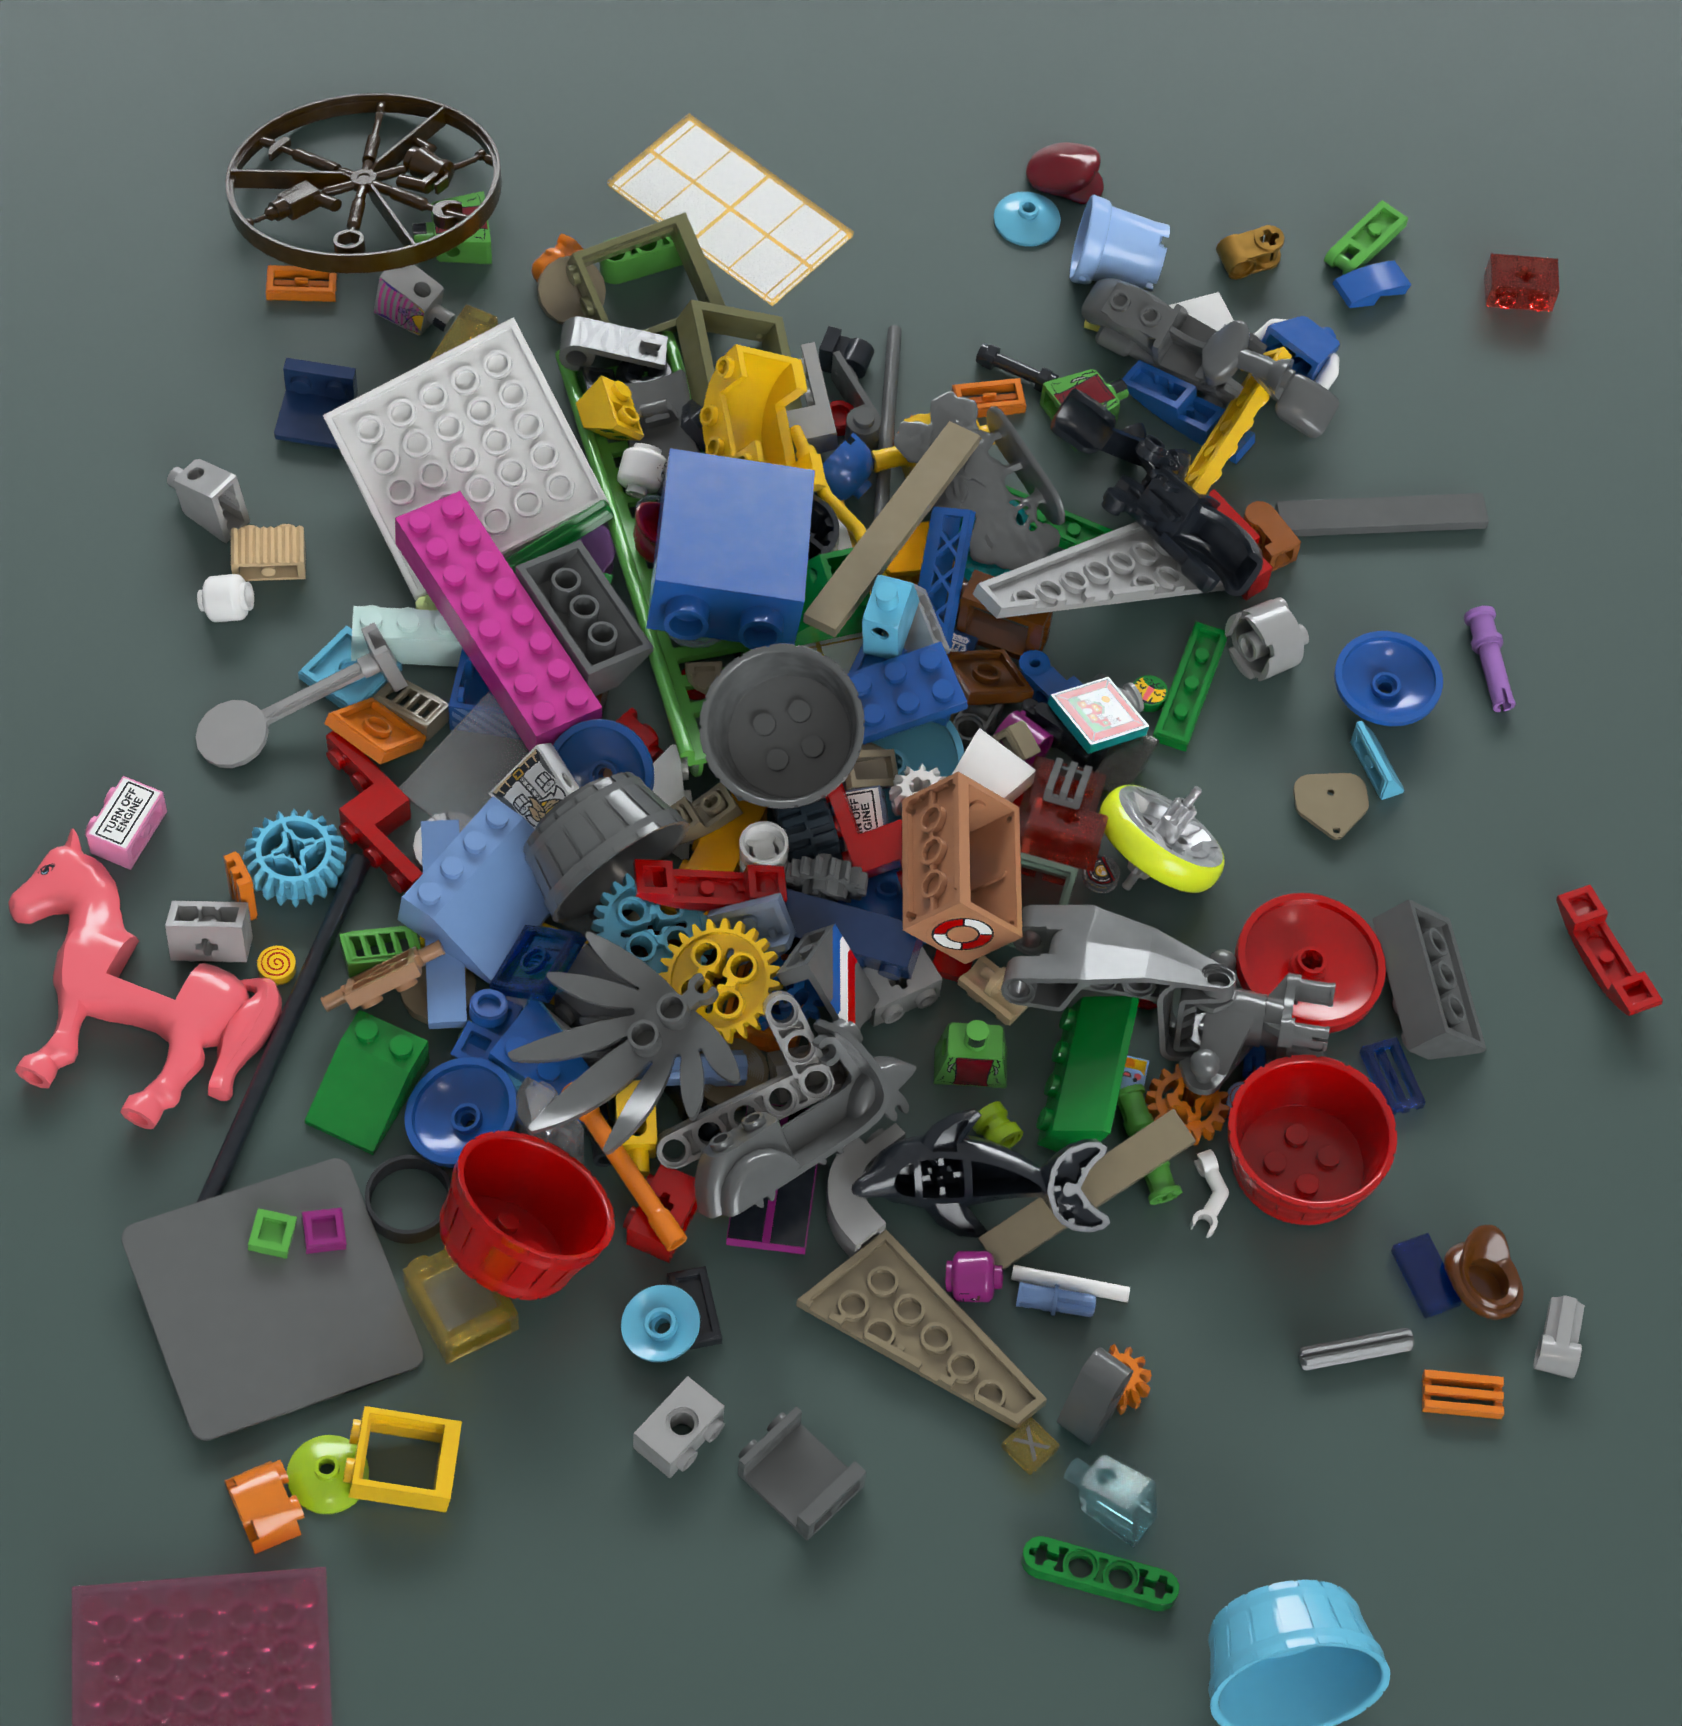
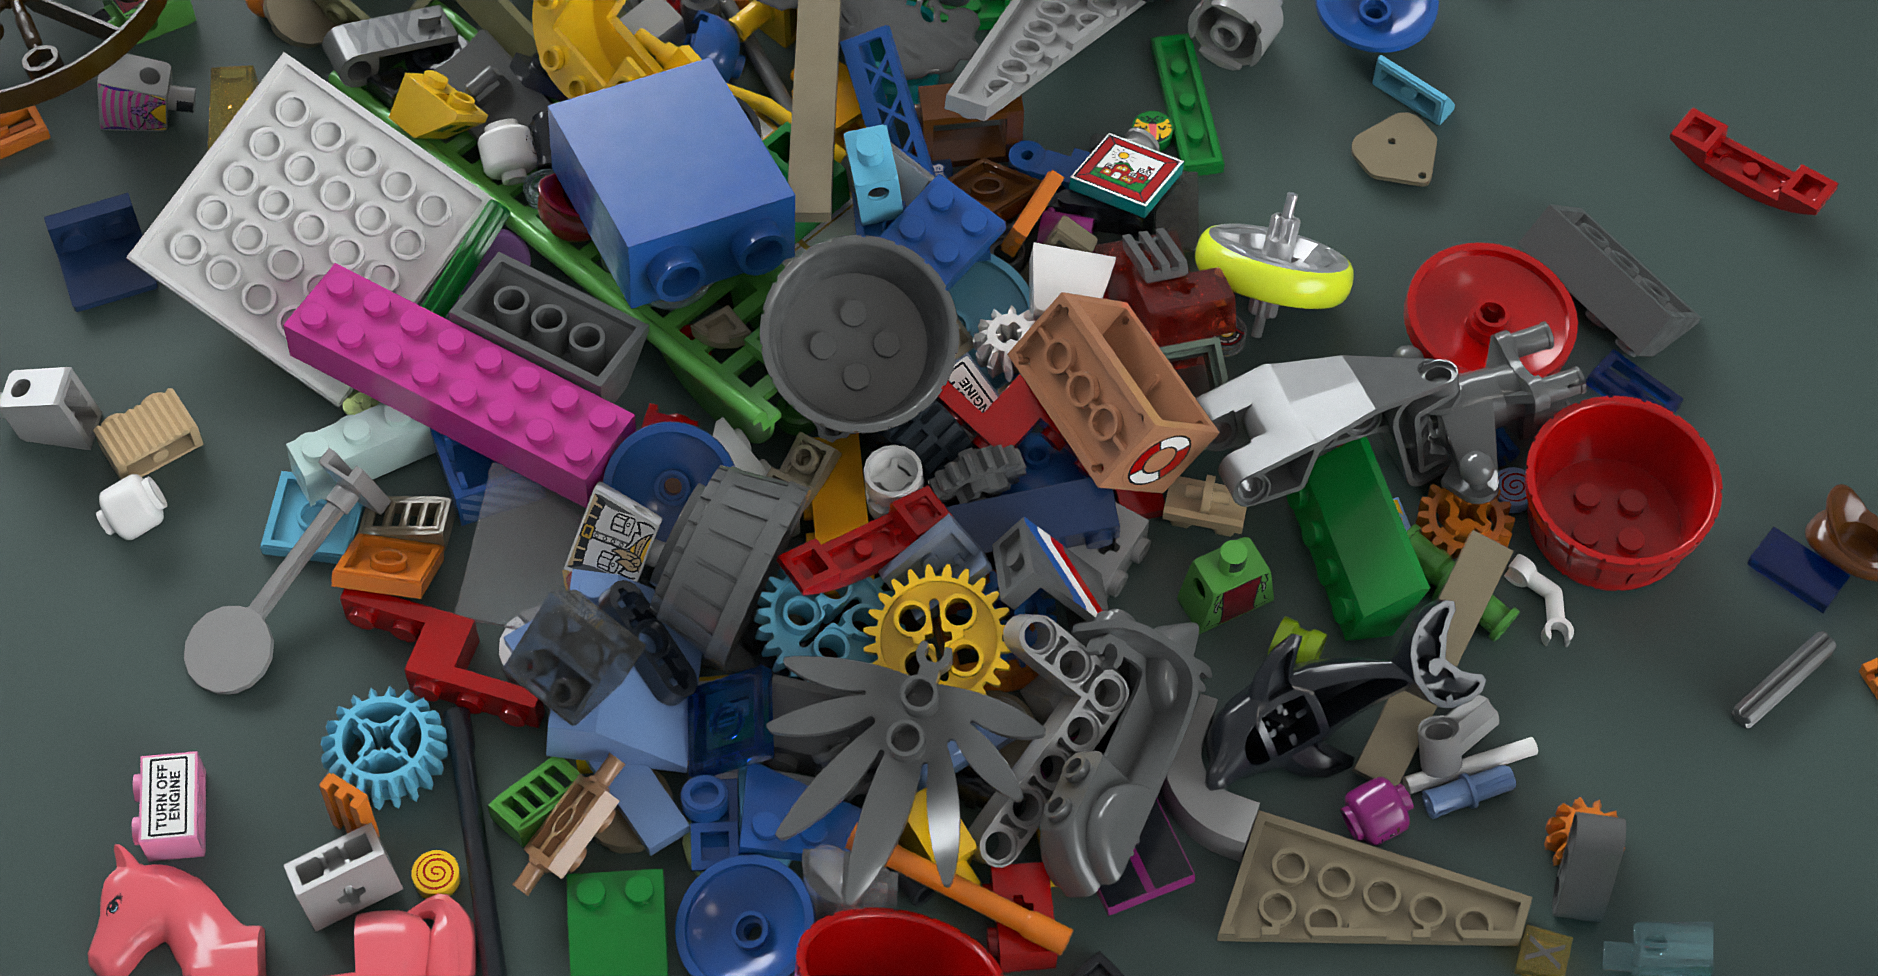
camera: 25 degrees left, 0 degrees up
none -> clear smoke slope [502,590,646,726]
none -> black beam [598,580,697,706]
none -> orange tile [1000,170,1065,257]
none -> light grey piece [1418,695,1499,778]

